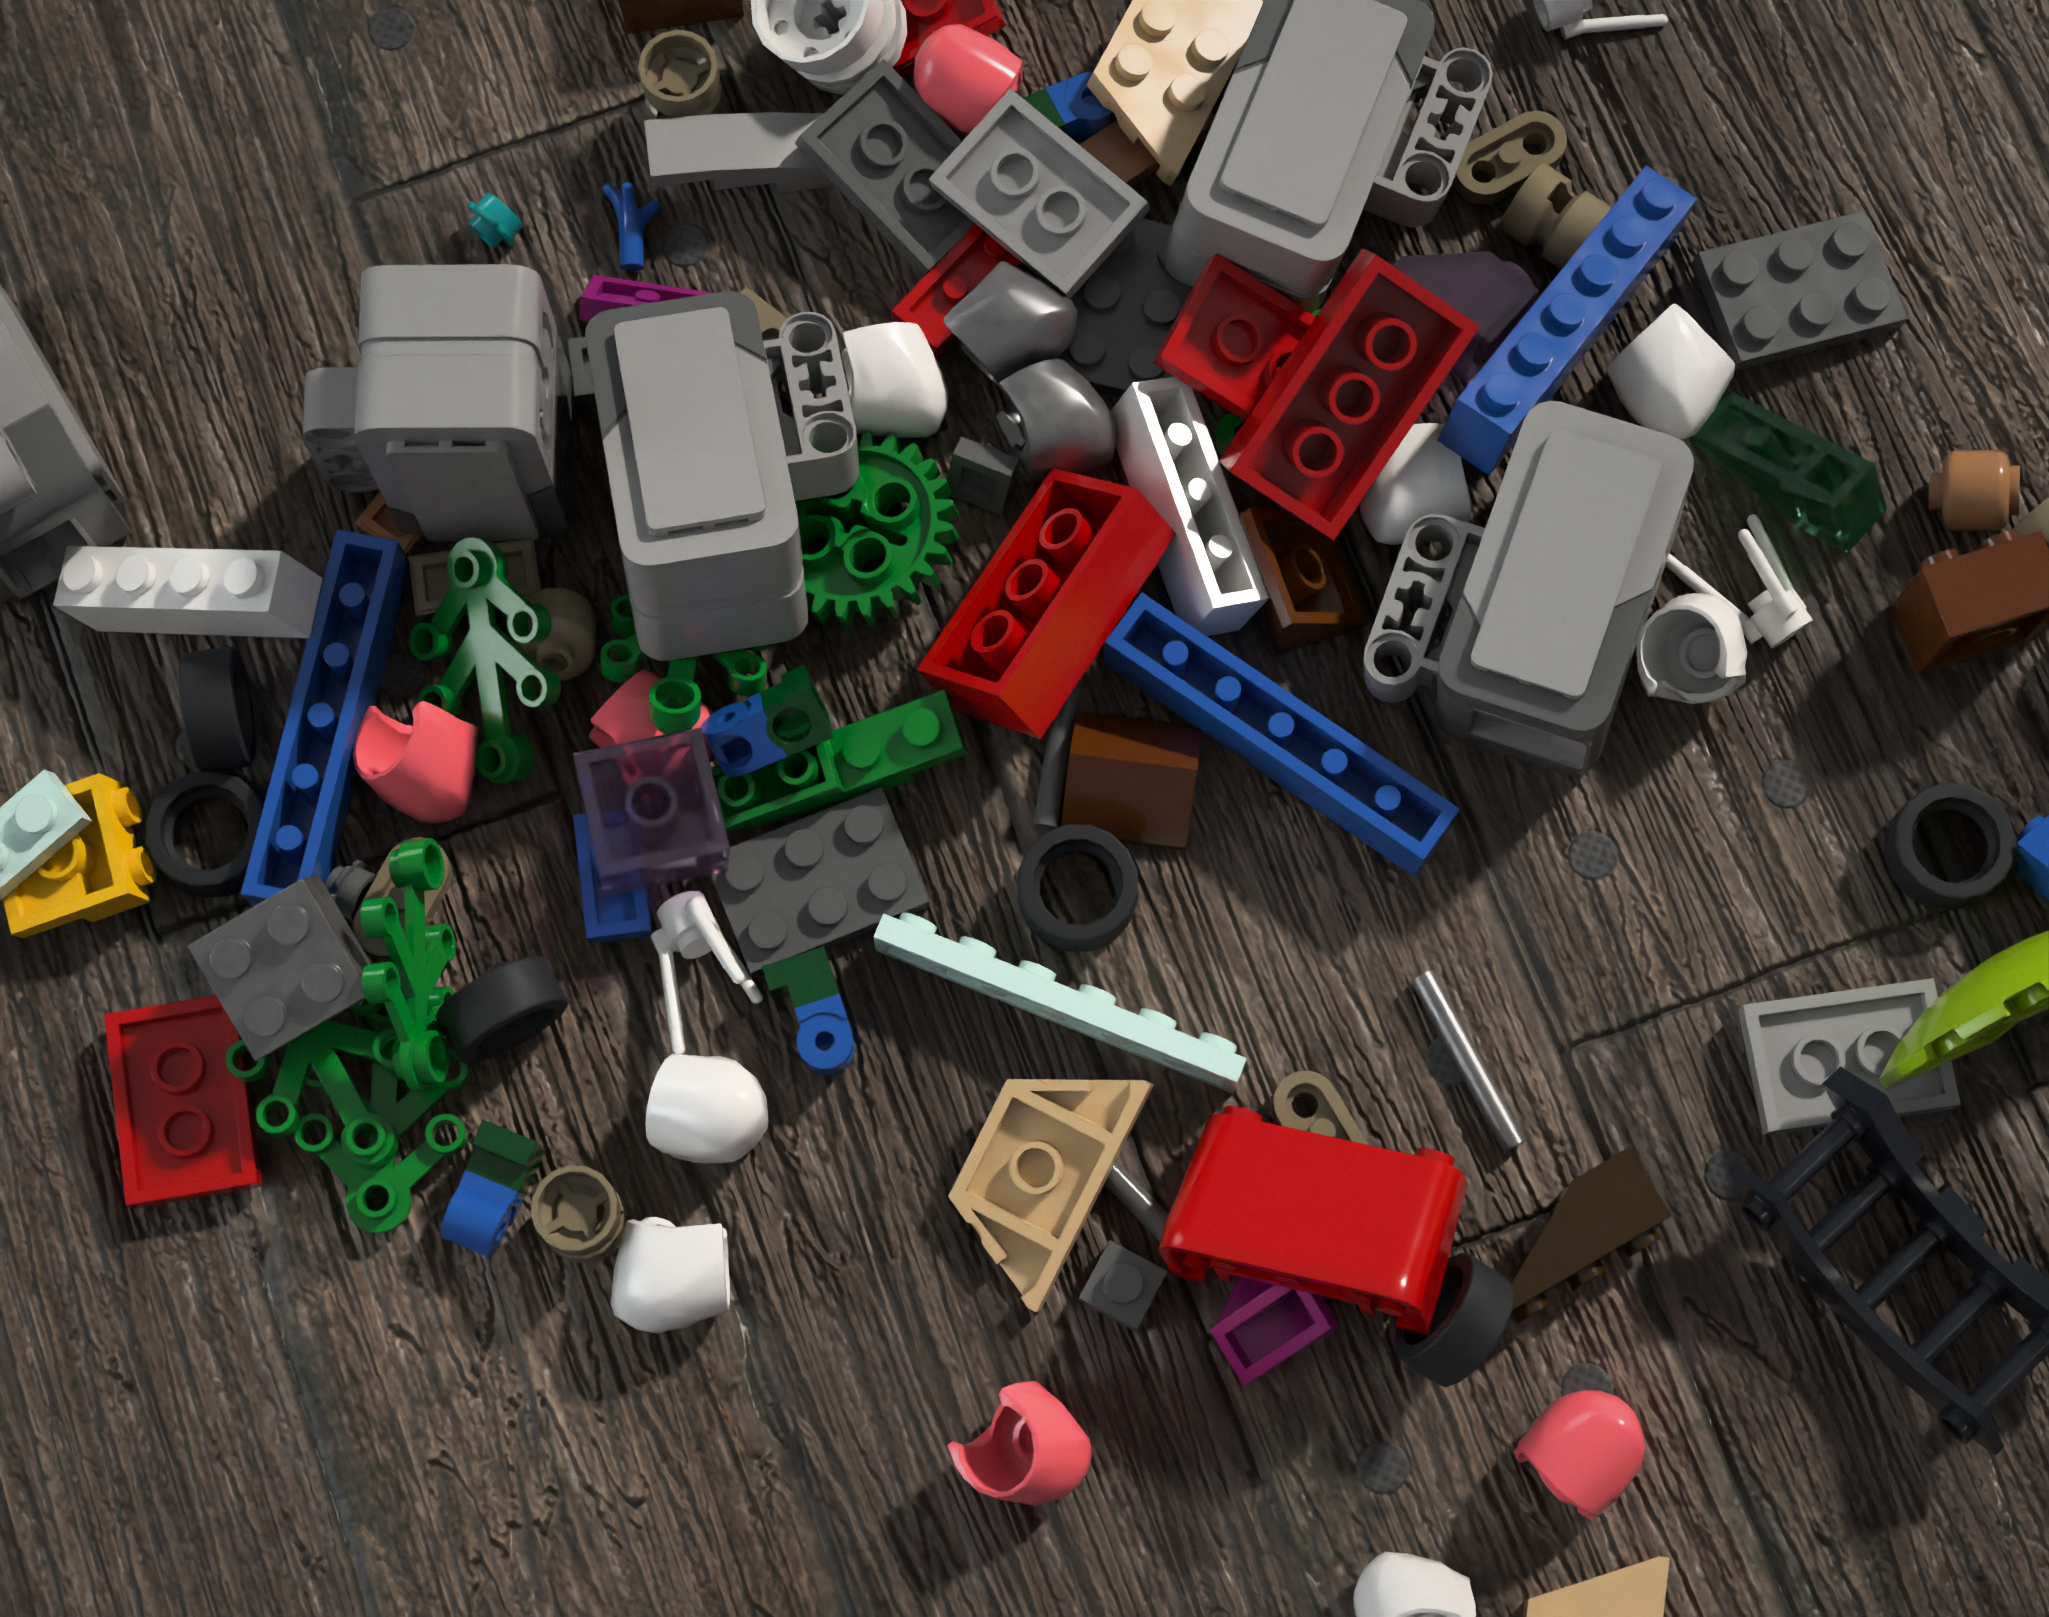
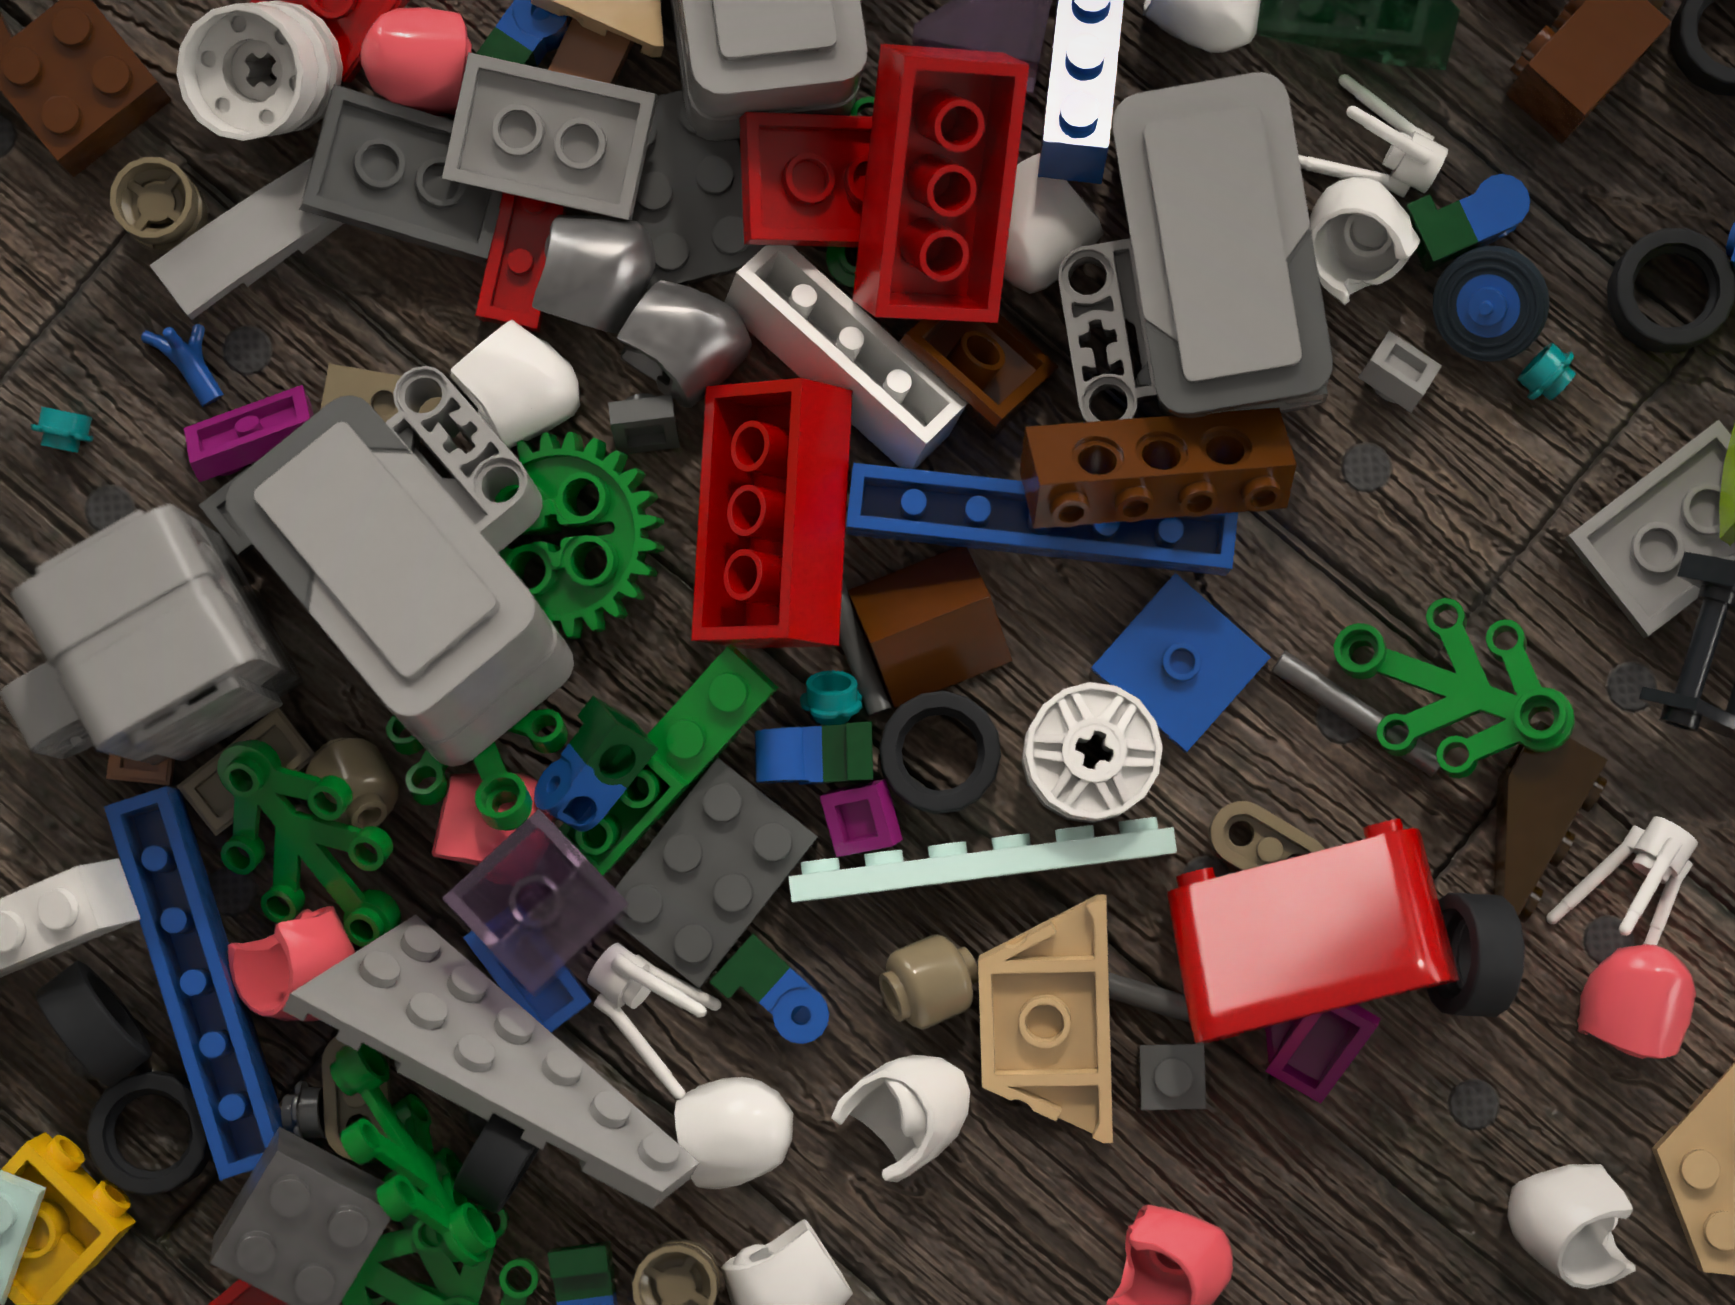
camera: 25 degrees left, 10 degrees up
none -> light grey wing [282,915,699,1209]
none -> leg [754,722,873,785]
none -> teal plate [800,670,862,725]
none -> magenta plate [820,779,903,857]
none -> white piece [831,1055,970,1182]
none -> dark tan head [879,935,979,1029]
none -> reddish brown brick [1019,407,1297,529]
none -> white wheel [1021,682,1163,823]
none -> blue plate [1090,573,1271,753]
none -> green plant [1334,598,1575,779]
none -> light grey plate [1358,331,1442,413]
none -> leg [1404,174,1530,272]
none -> black wheel [1432,246,1549,362]
none -> teal plate [1517,342,1576,401]
none -> white plant [1546,816,1698,945]

